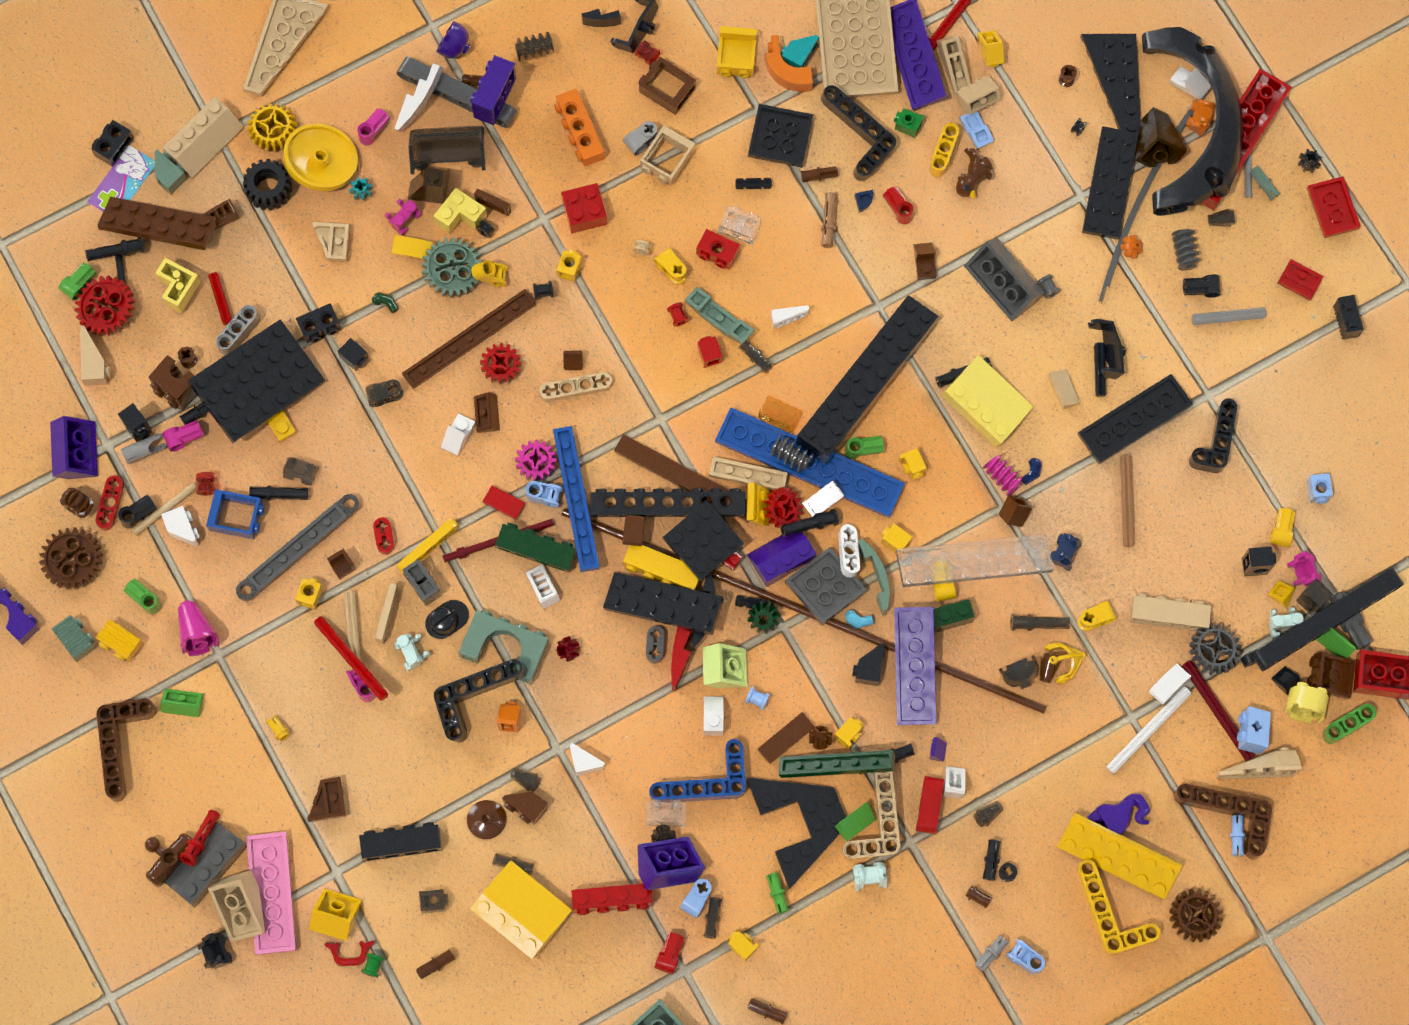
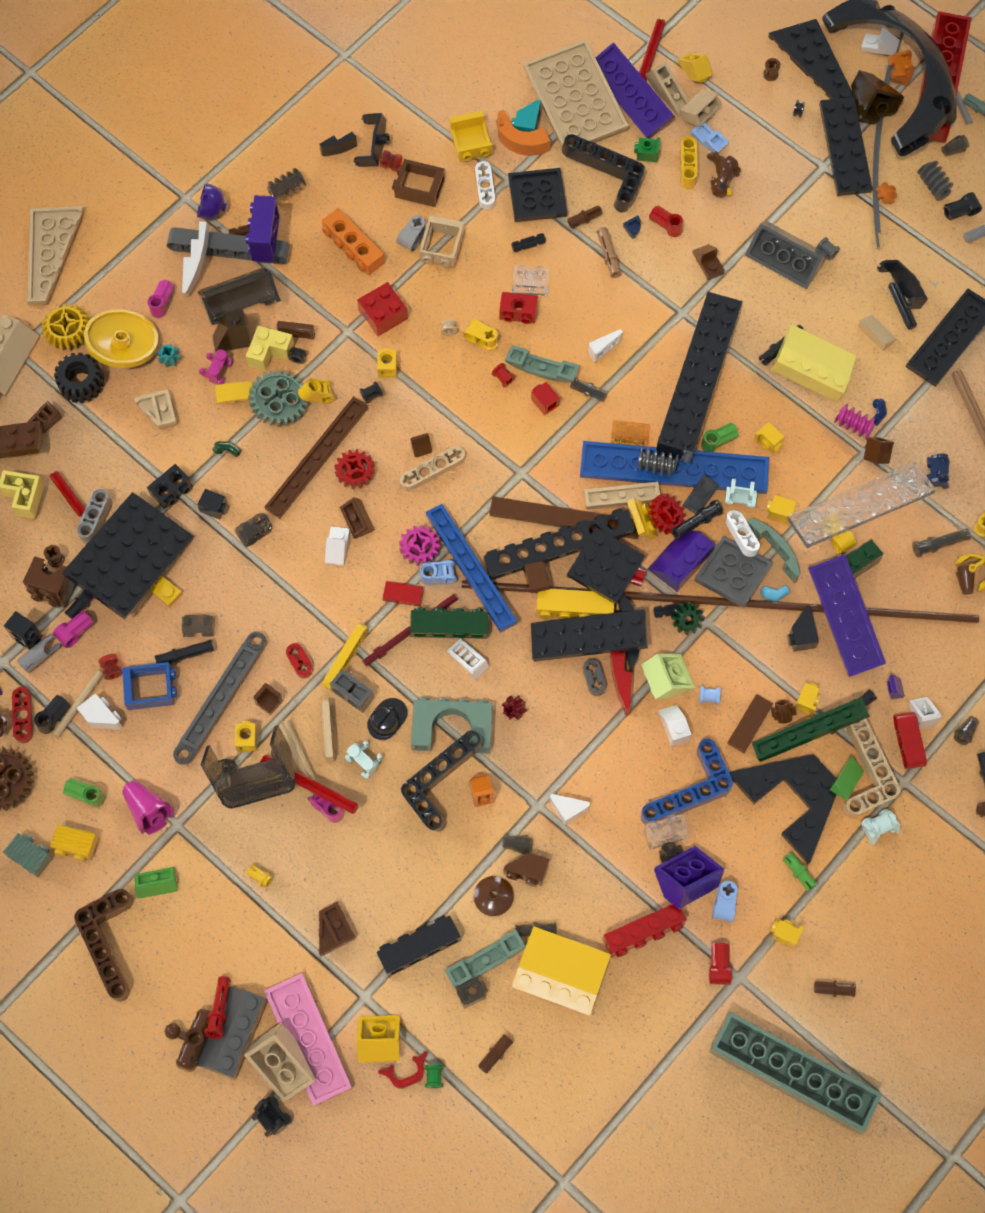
camera: 15 degrees left, 5 degrees down
clear smoke pin [703,897,722,939] -> none
clear smoke cylinder [998,655,1039,689] -> none
none -> clear smoke windscreen [200,725,296,809]
none -> sand green slope [444,929,526,989]
none -> white beam [475,161,495,210]
none -> light aqua piece [724,479,757,508]

